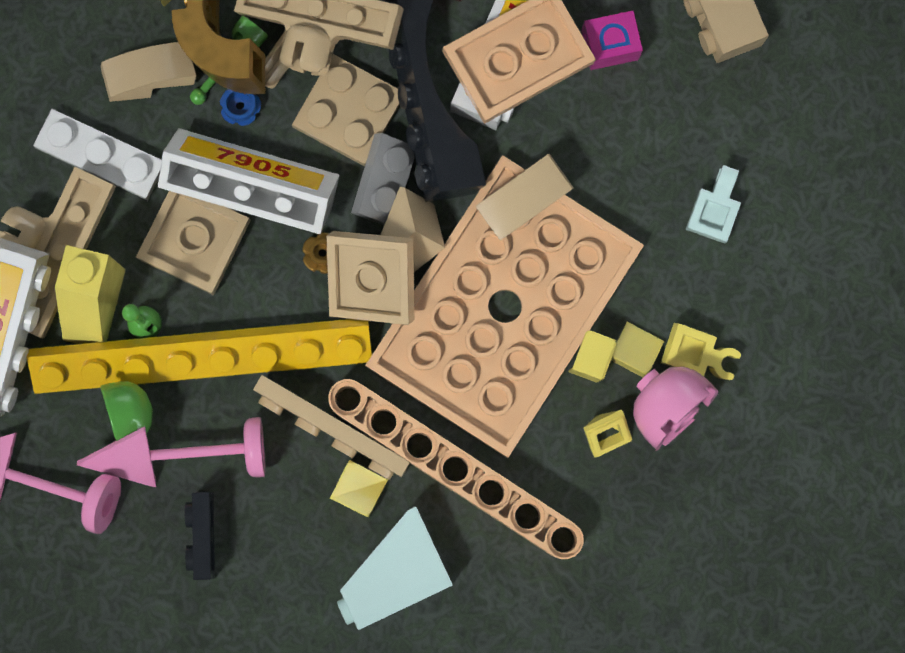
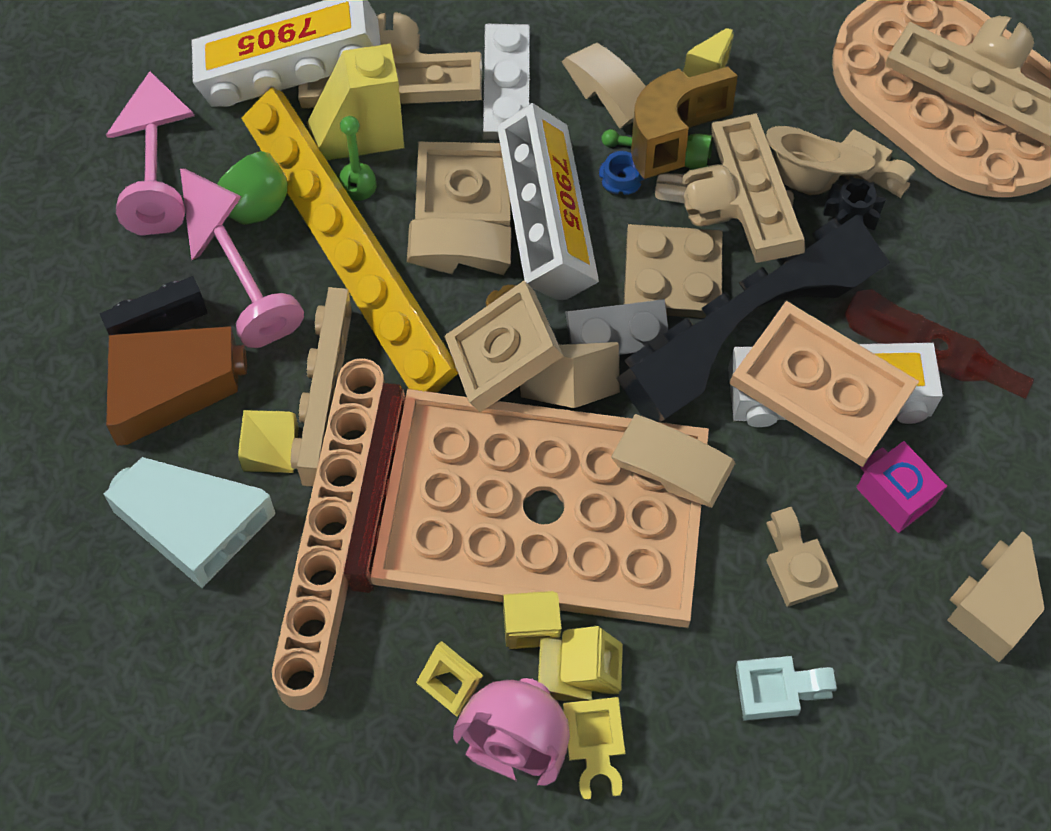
camera: 70 degrees right, 20 degrees down
none -> dark orange slope [106,326,247,446]
none -> clear red tile [344,383,406,593]
none -> tan slope [407,218,511,275]
none -> light yellow slope [560,626,623,694]
none -> tan plate [766,507,838,607]

